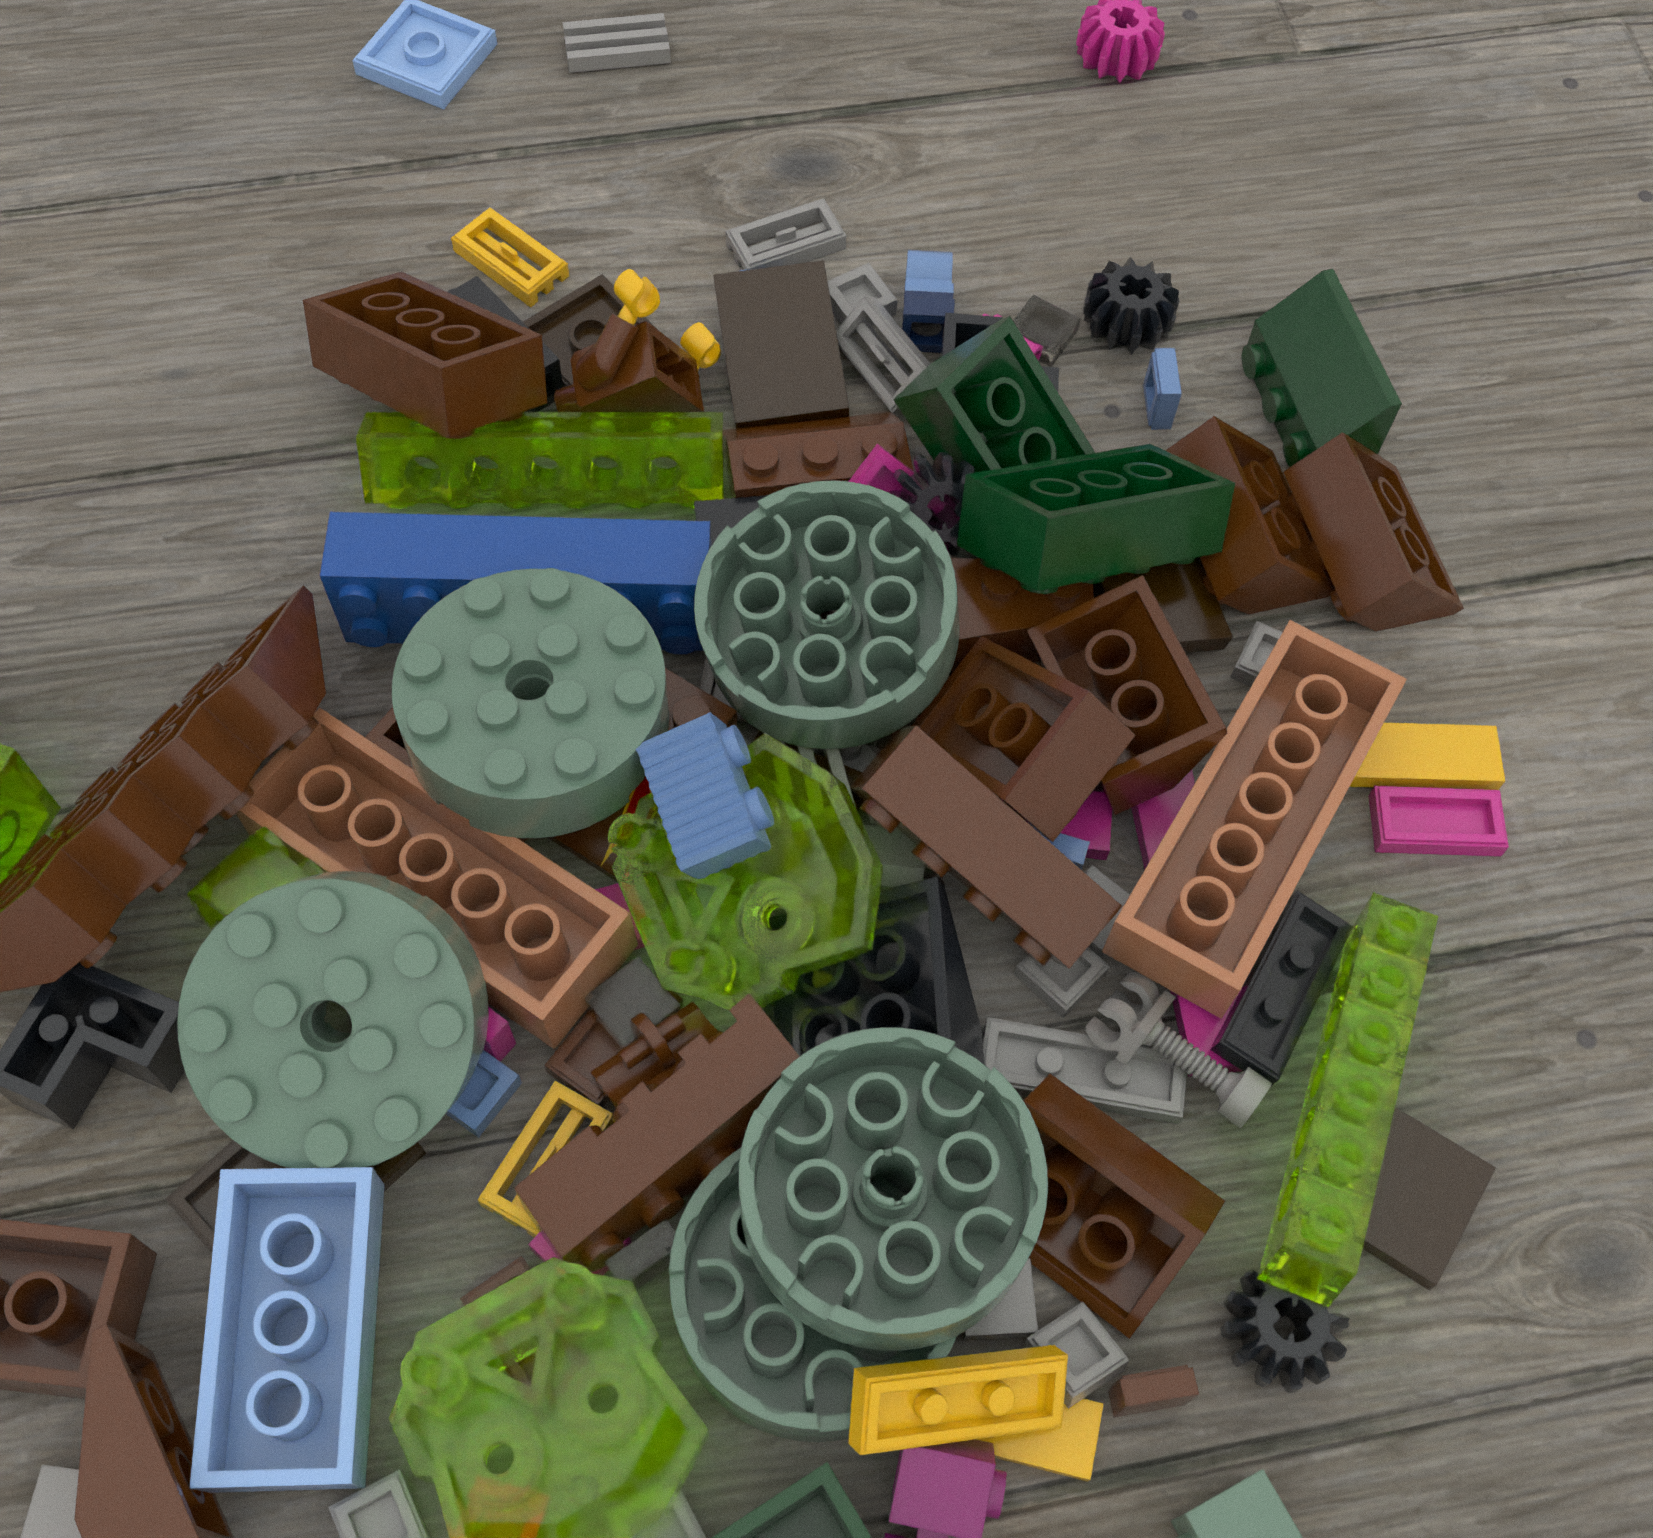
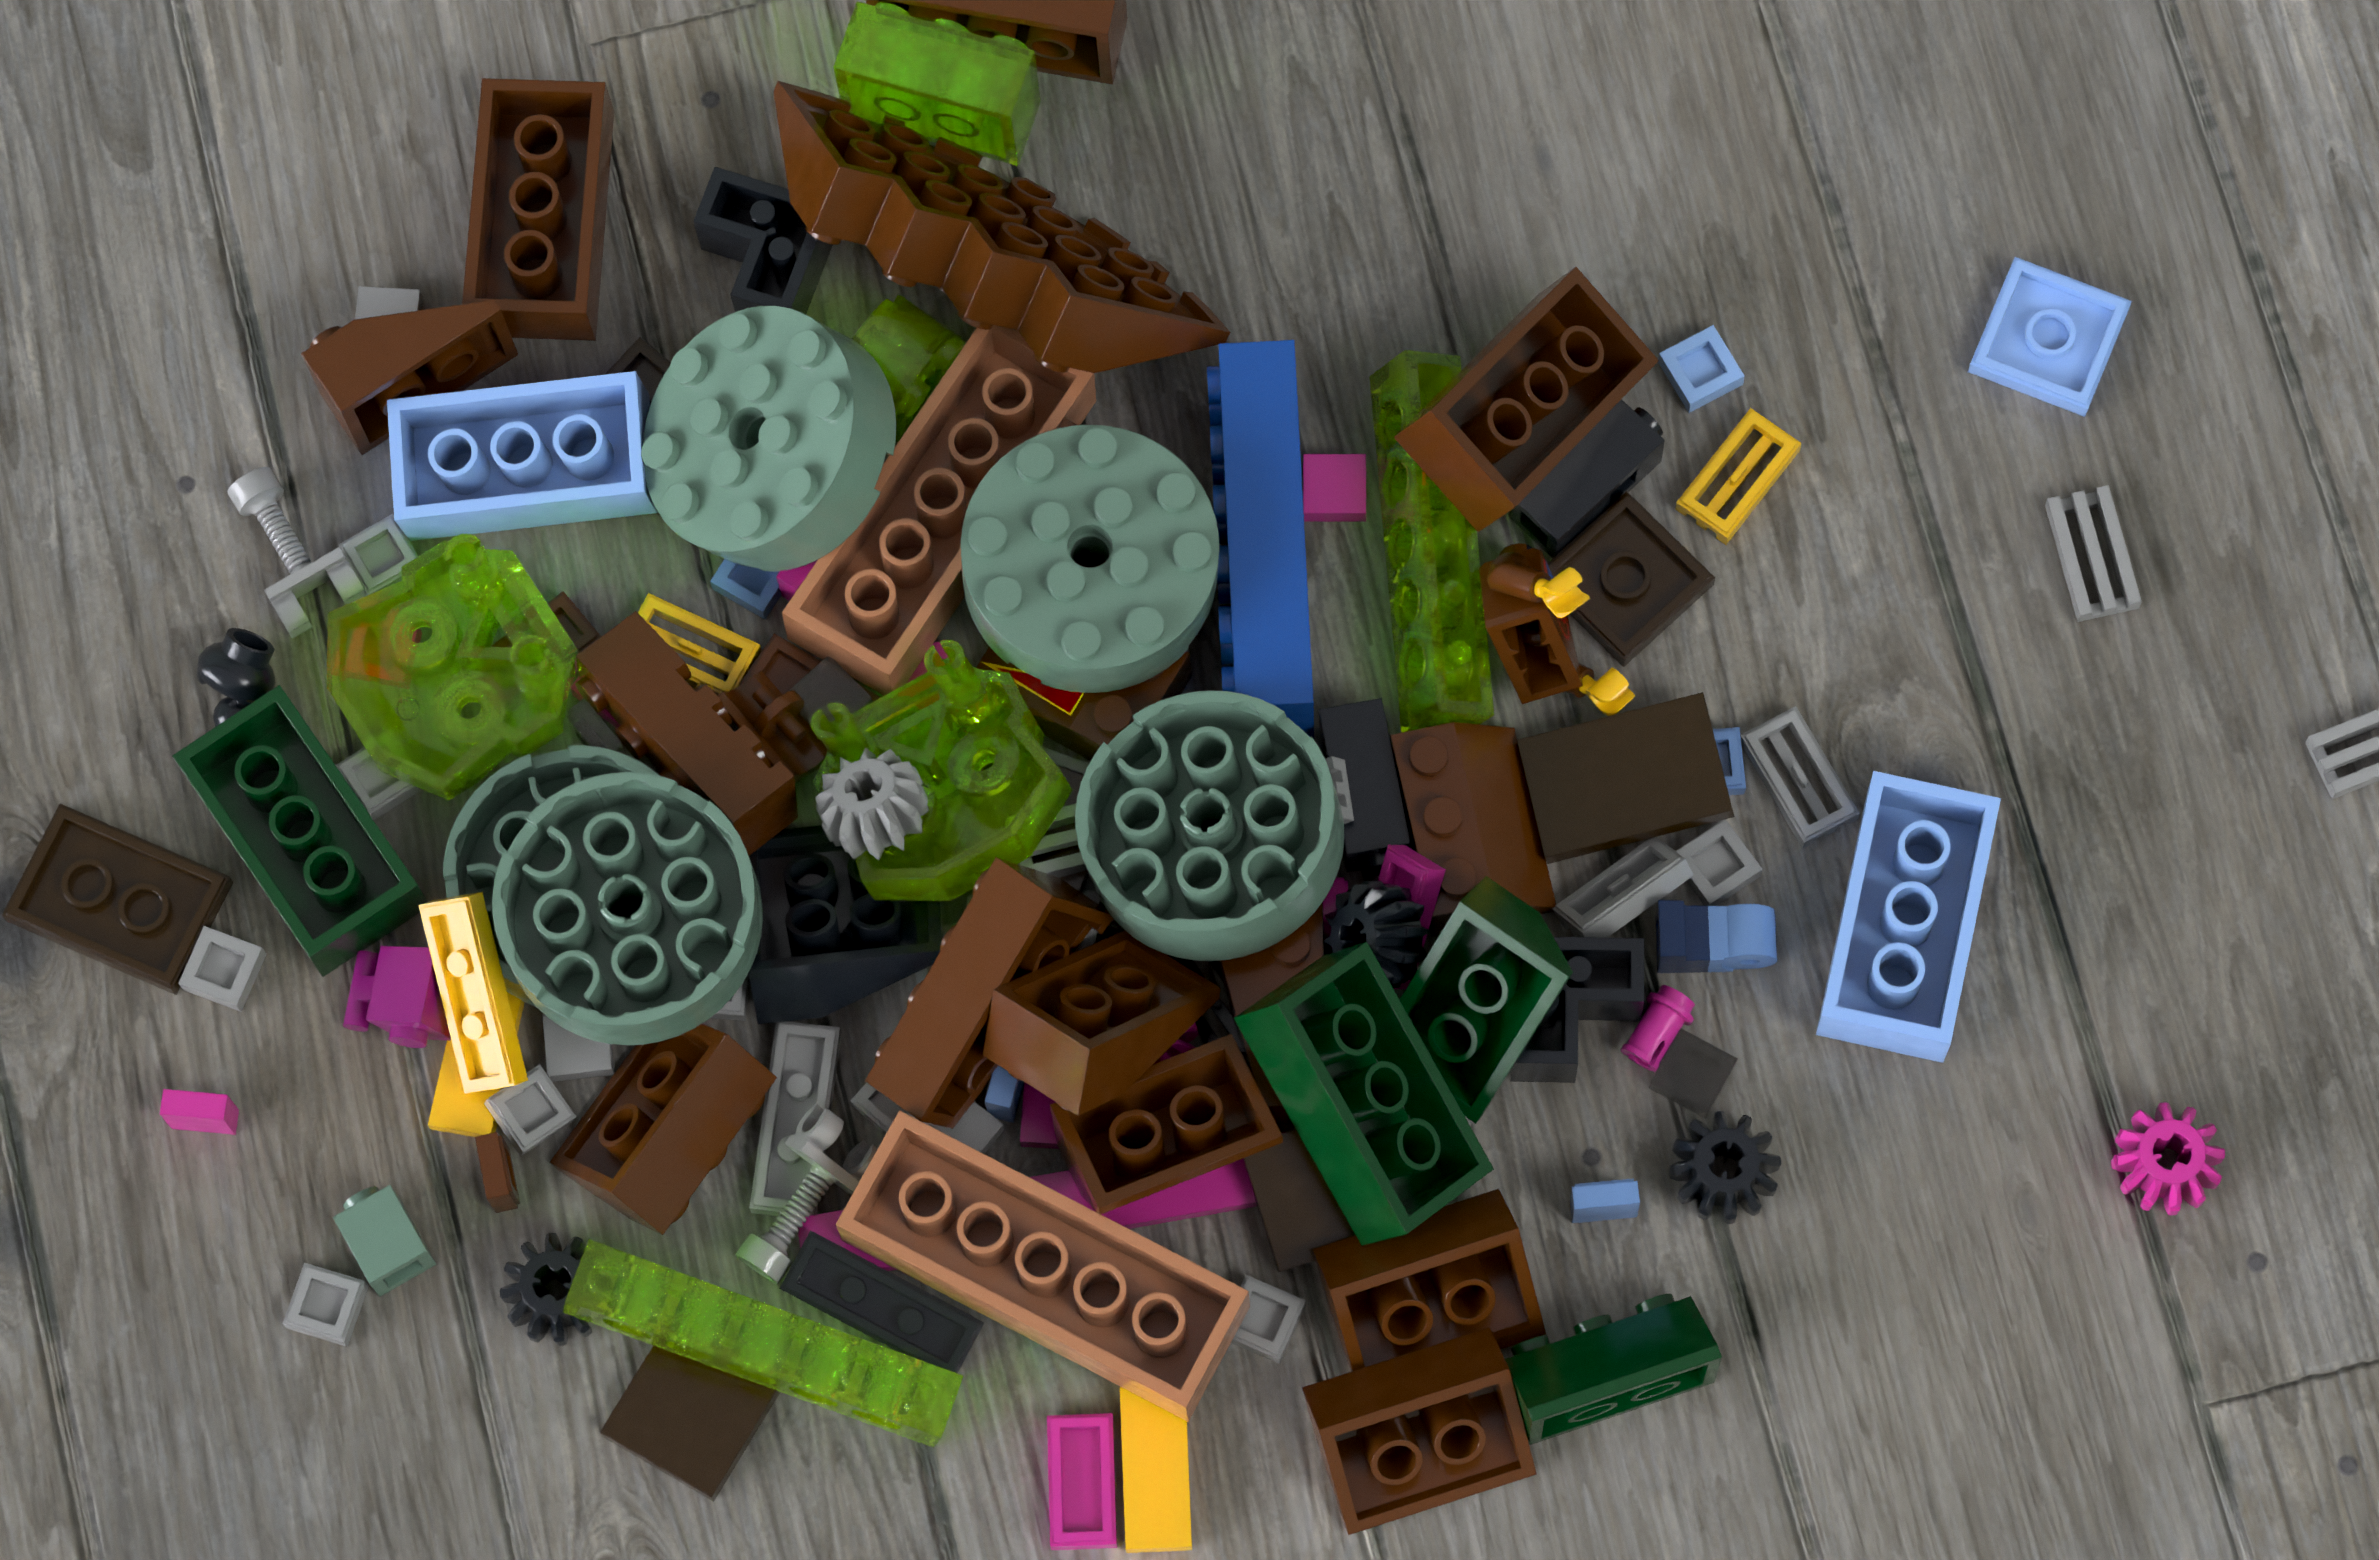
camera: 95 degrees right, 10 degrees up
medium blue brick [636,712,774,879] -> none
none -> light grey gear [815,747,929,860]
none -> light blue tile [1658,325,1745,413]
none -> light blue brick [1816,771,2001,1063]

